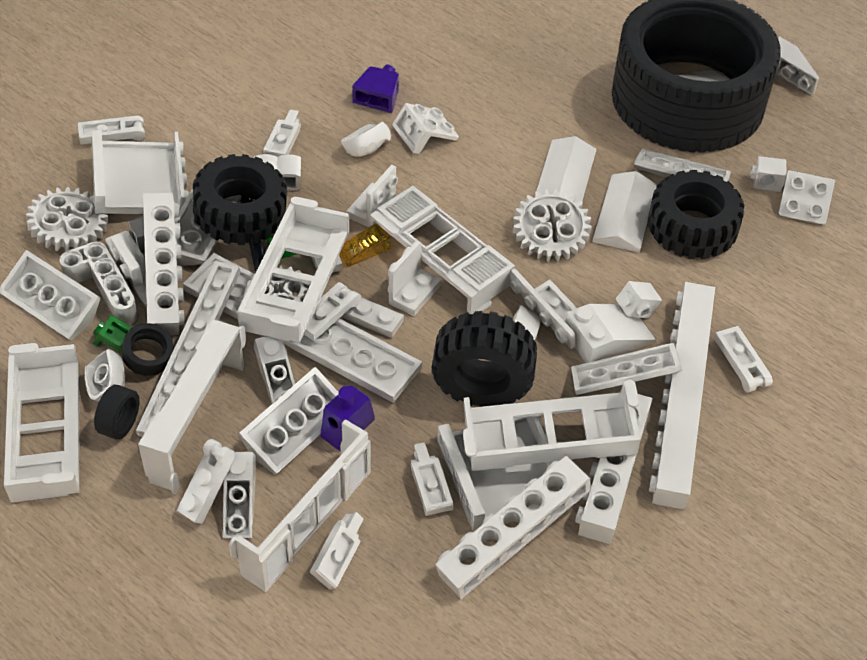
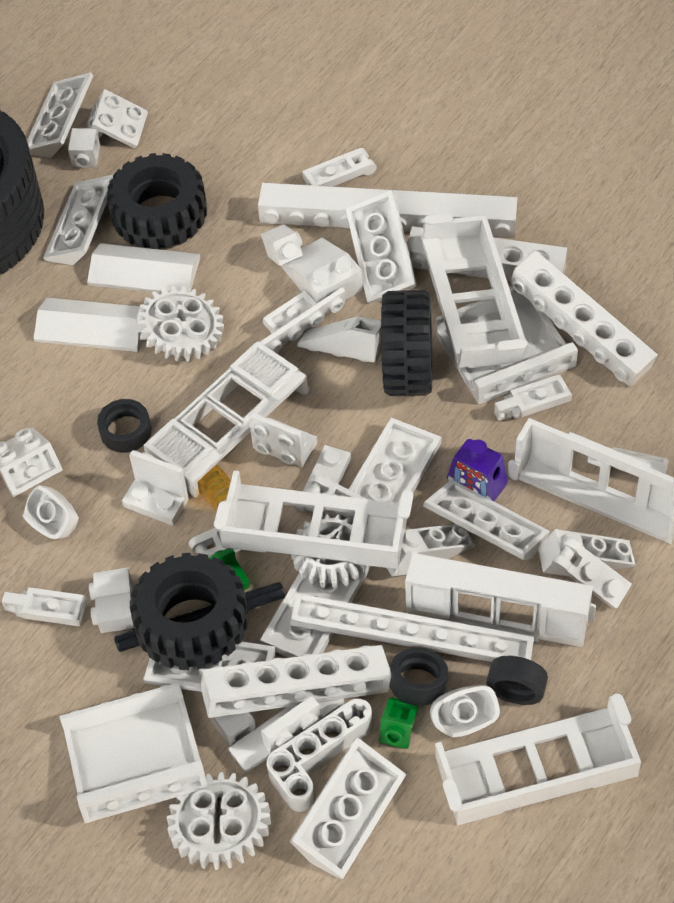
camera: 90 degrees left, 5 degrees up
white plate [78,116,145,145] -> none
none -> white slope [27,72,93,158]
none -> black tyre [97,399,152,453]

